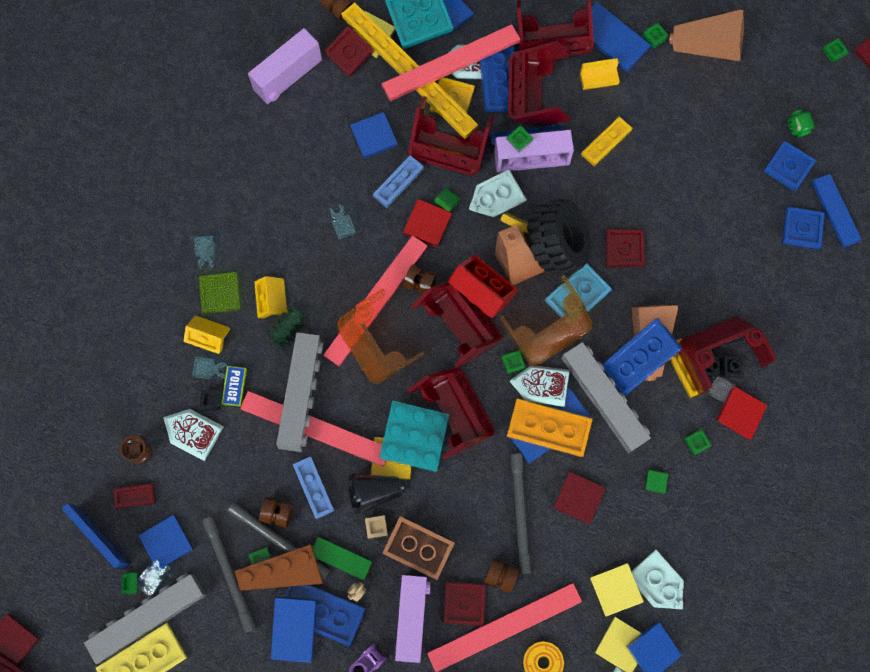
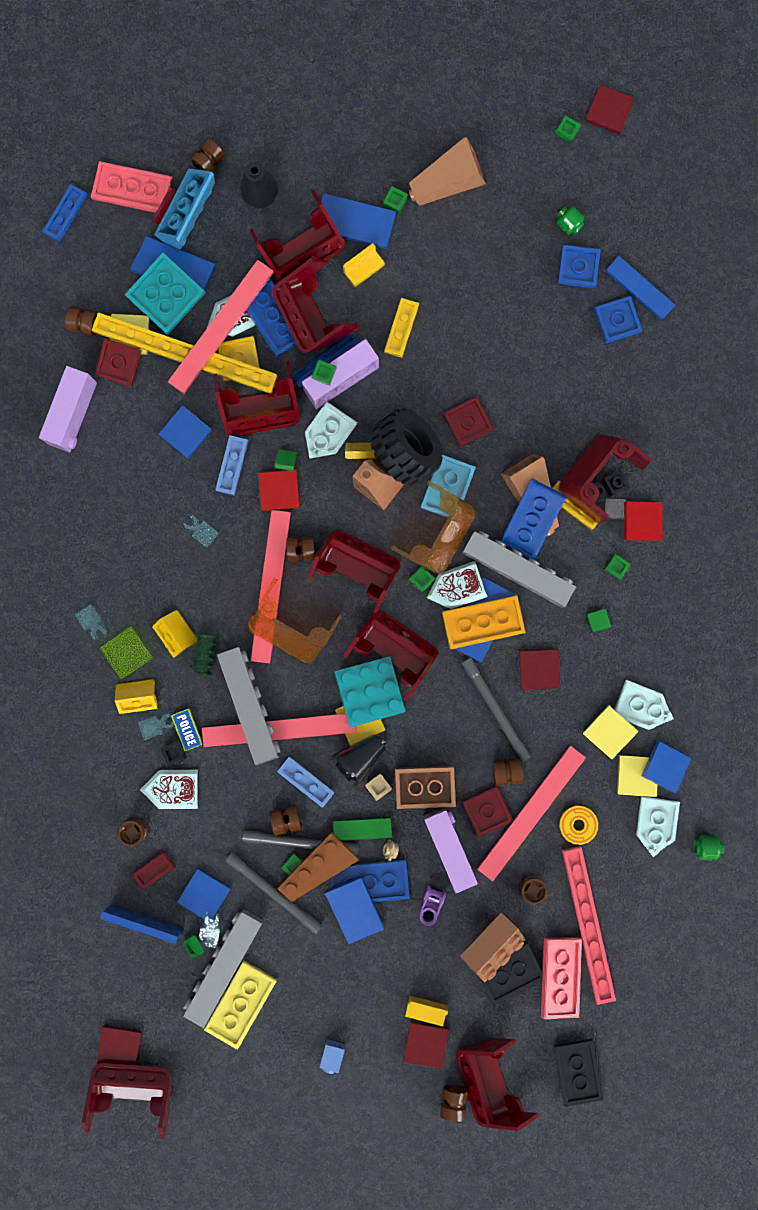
camera: 25 degrees left, 10 degrees up
red brick [448,254,518,318] -> none

